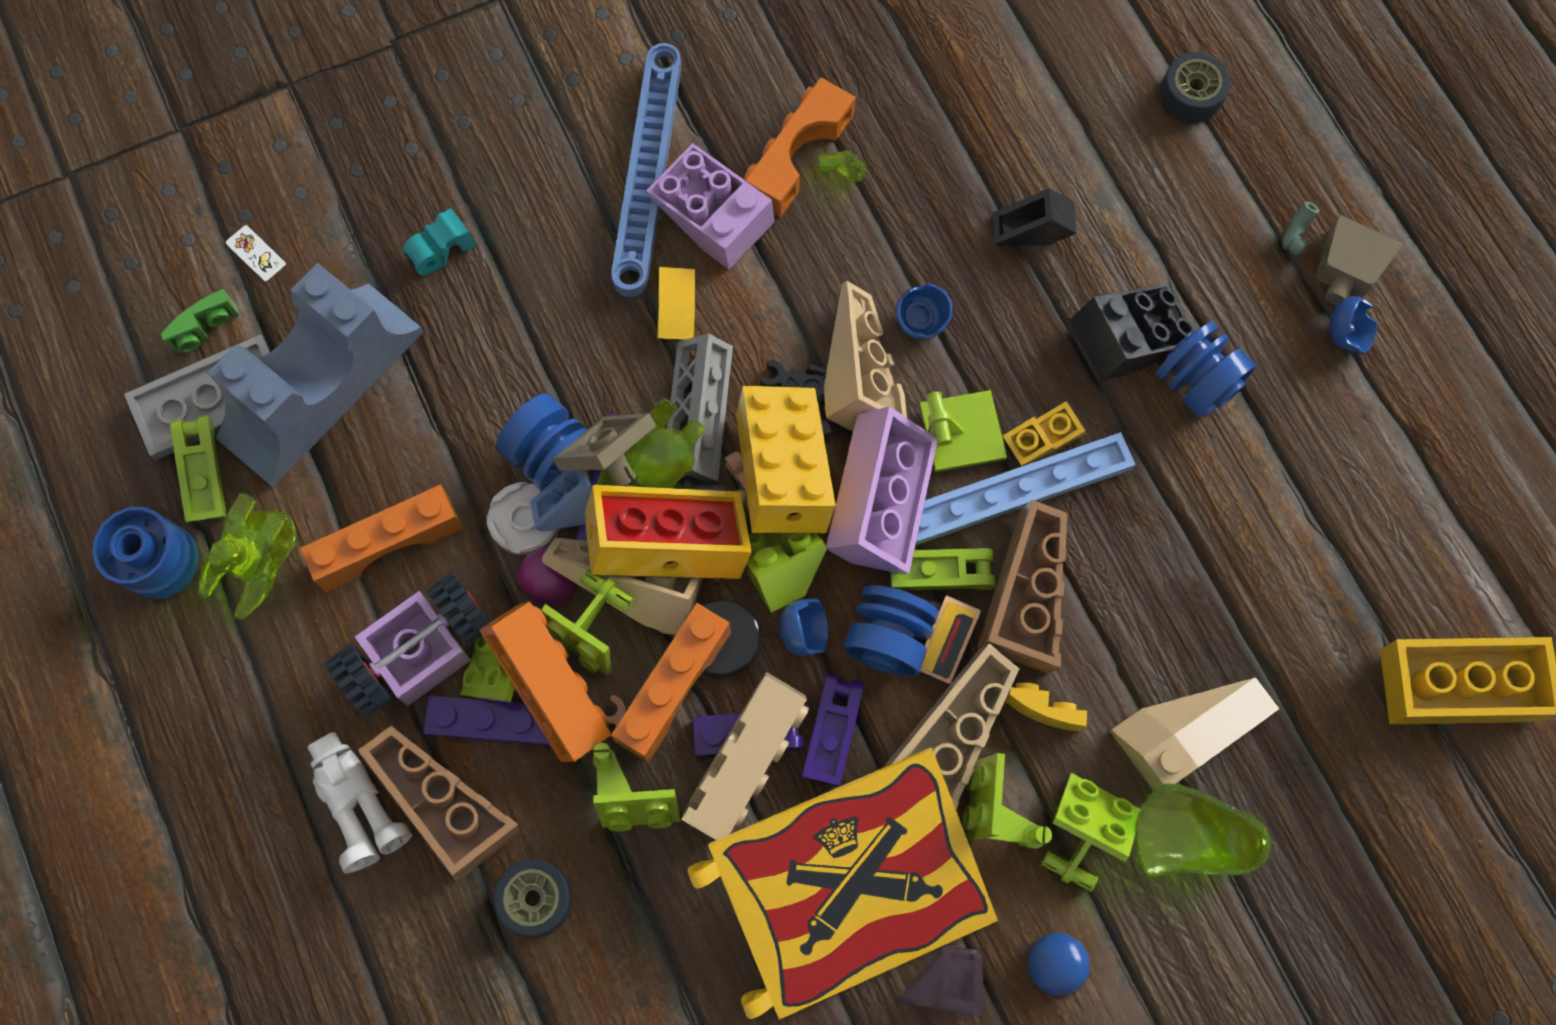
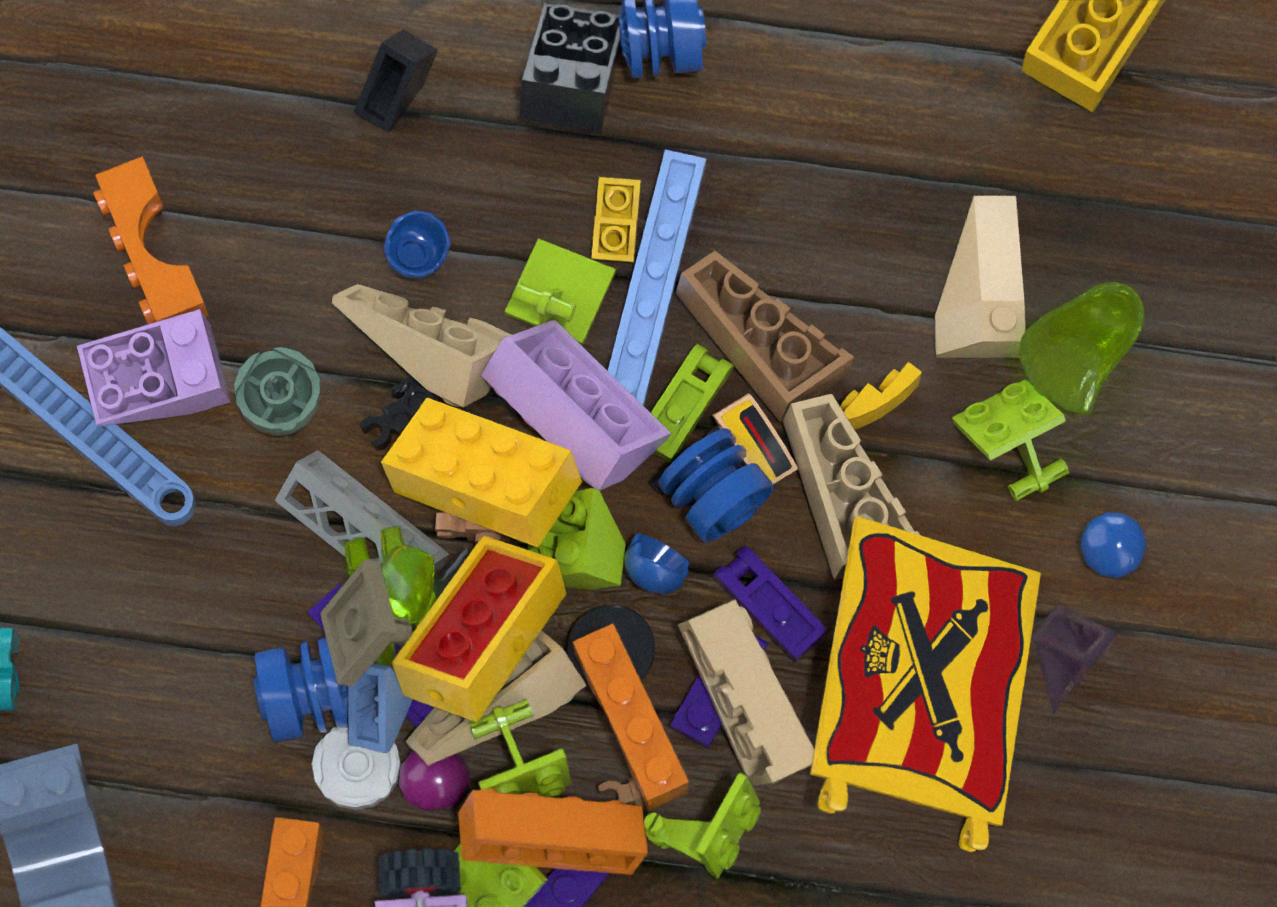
camera: 55 degrees left, 0 degrees up
yellow slope [657,267,695,340] -> none
clear neon green arm [818,151,867,182] -> none
lime plate [962,753,1052,849] -> none
none -> sand green cylinder [234,347,322,436]

